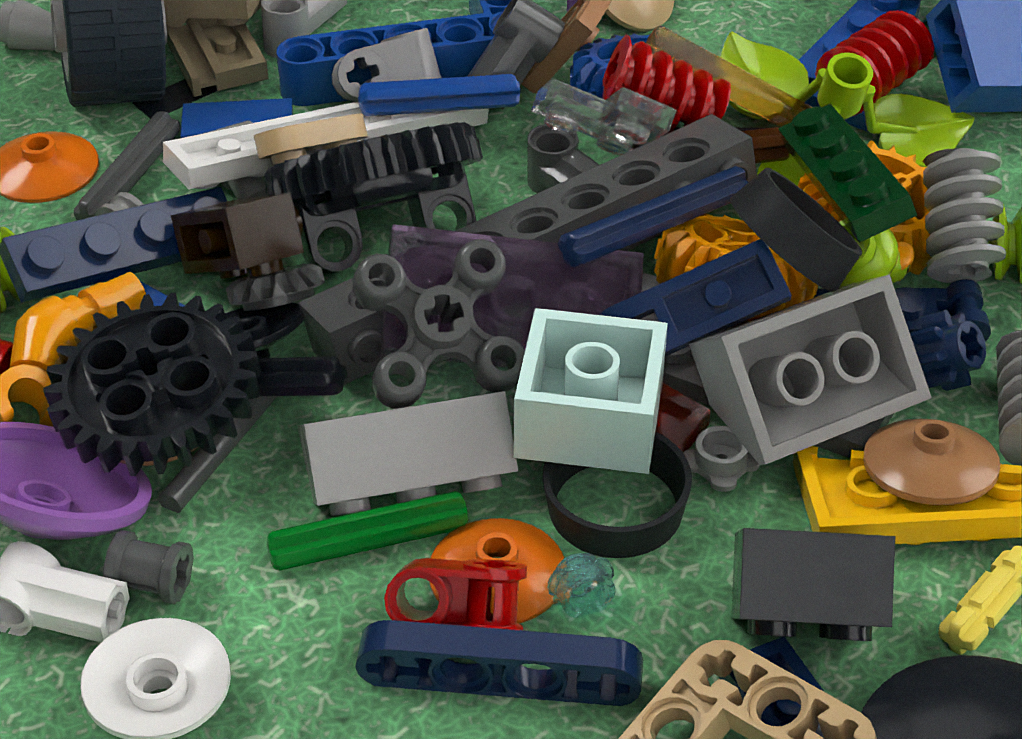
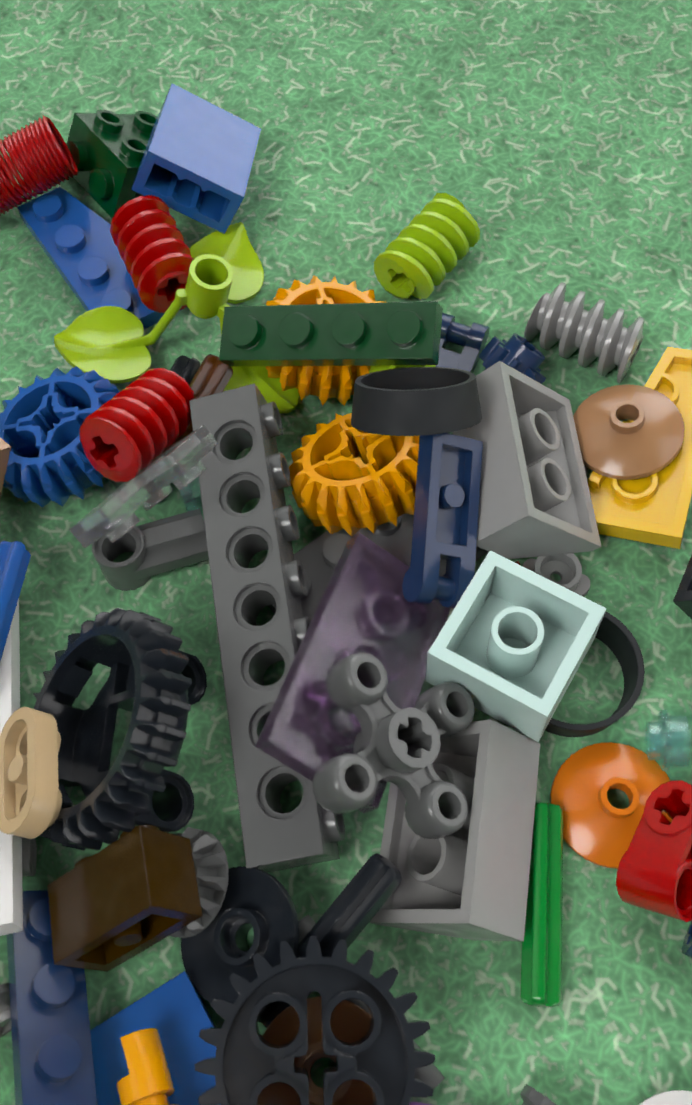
camera: 65 degrees left, 20 degrees up
dark blue axle [558,166,749,267] -> none
clear orange axle [646,26,812,127] -> none
light grey piece [922,148,1006,283] -> none

